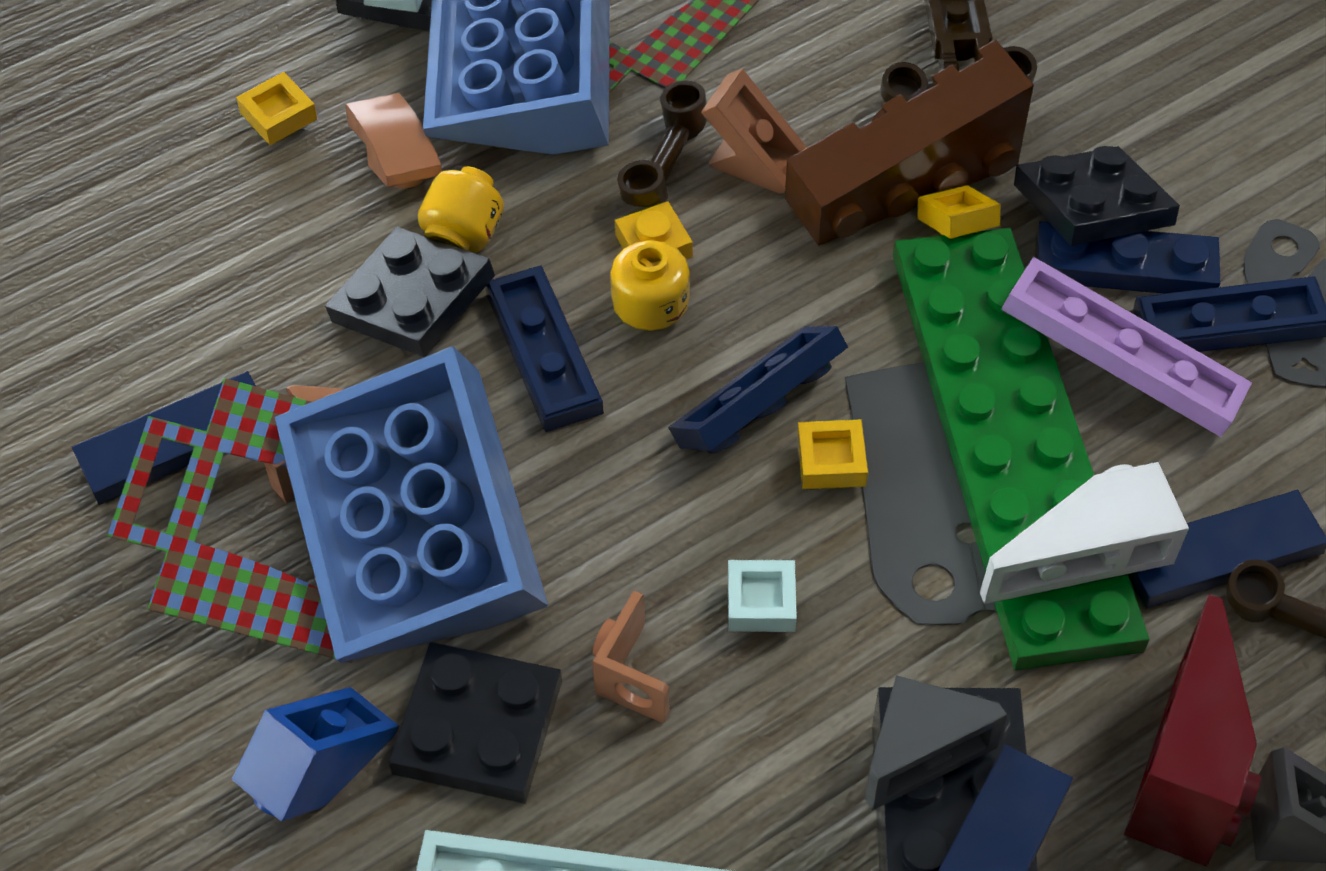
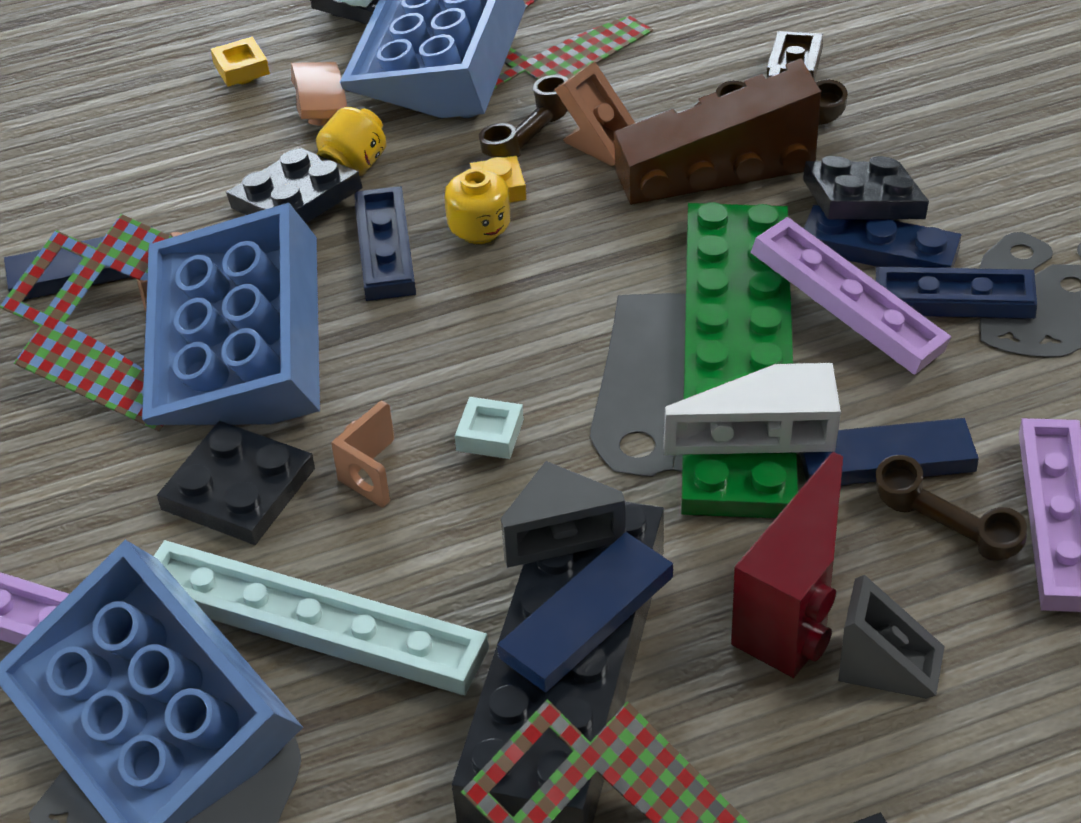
camera: 15 degrees right, 10 degrees down
blue slope [232,687,399,822] -> none
dark blue plate [668,326,848,453] -> none
yellow plate [797,419,868,489] -> none
yellow plate [917,185,1001,239] -> none

